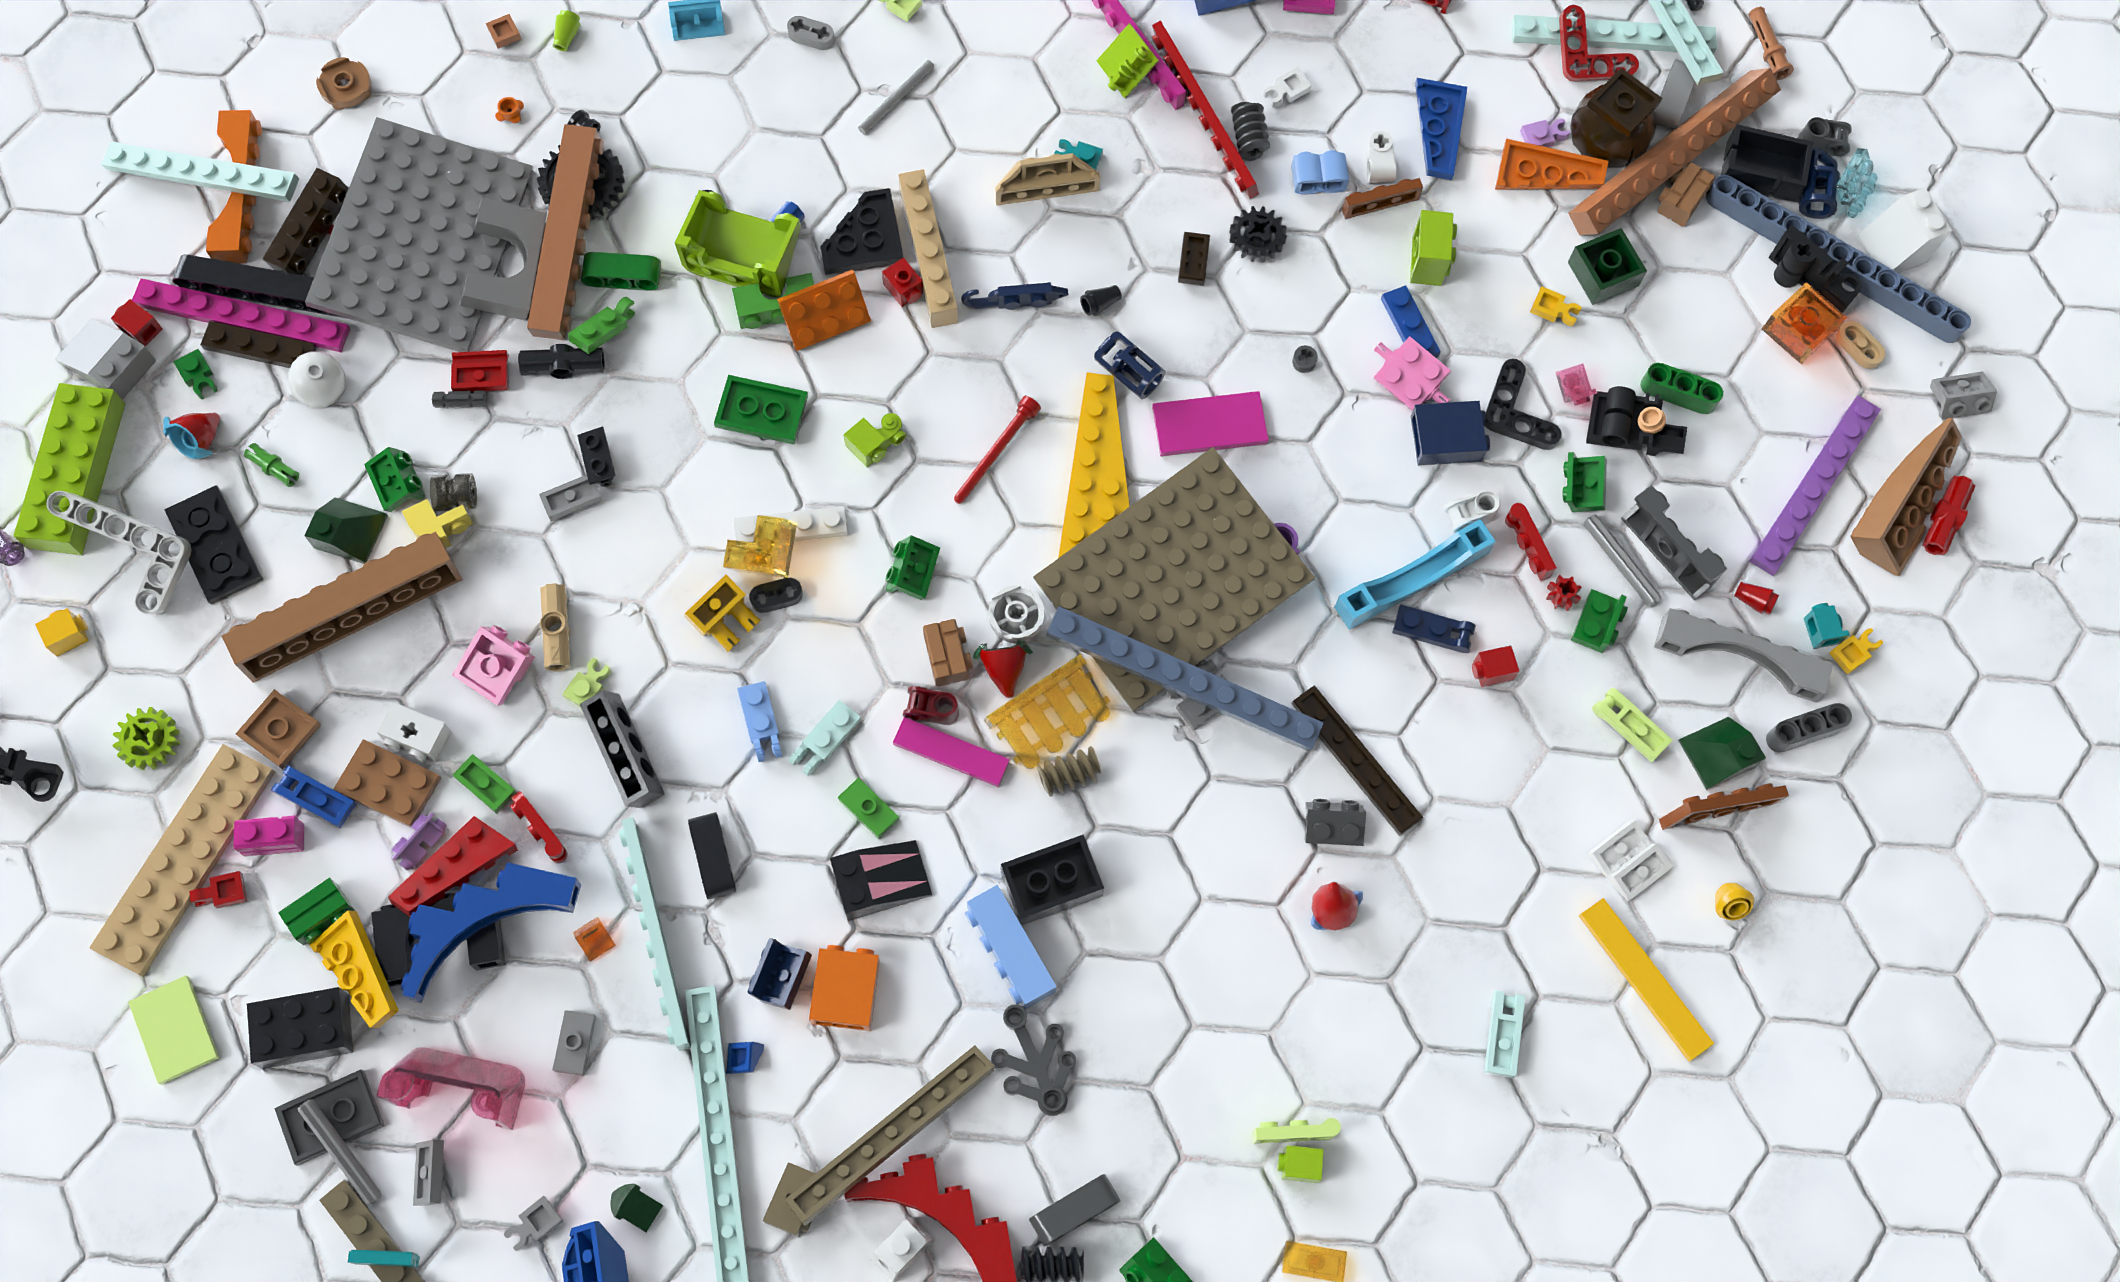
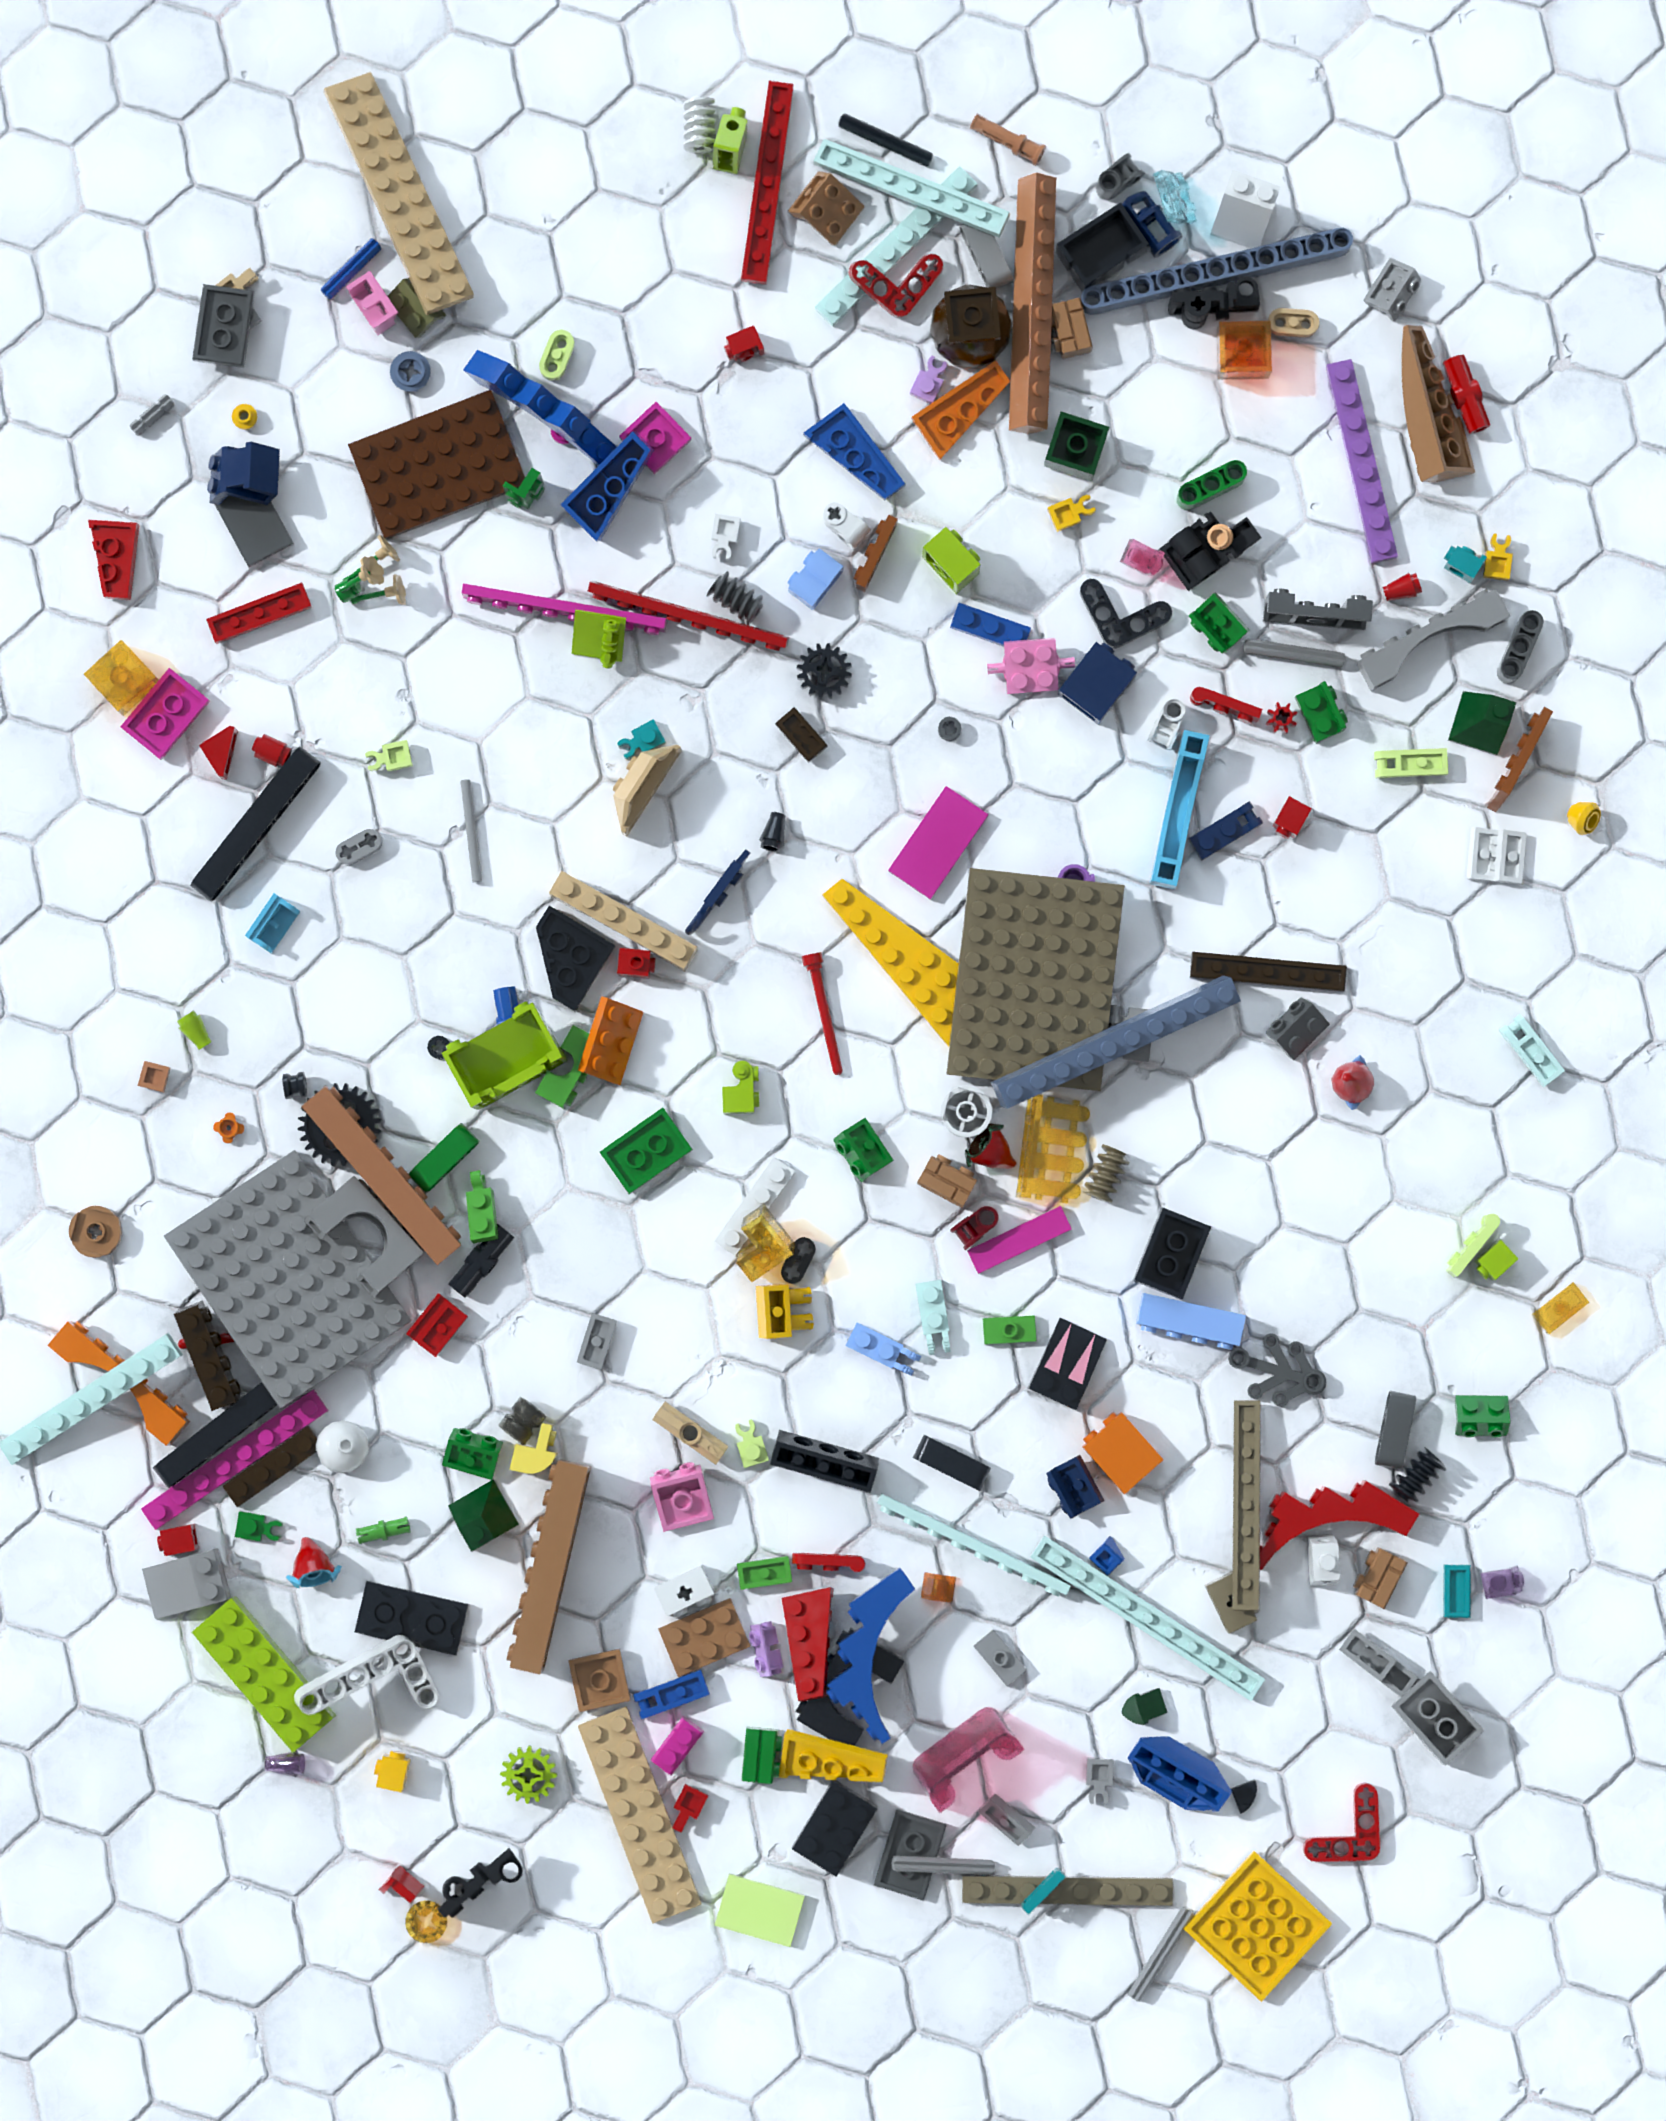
camera: 40 degrees left, 15 degrees up
dark grey axle [431,391,487,408] -> none
black hinge [577,426,616,487] -> none
dark blue piece [1094,331,1166,399] -> none
yellow tile [1579,898,1715,1062] -> none

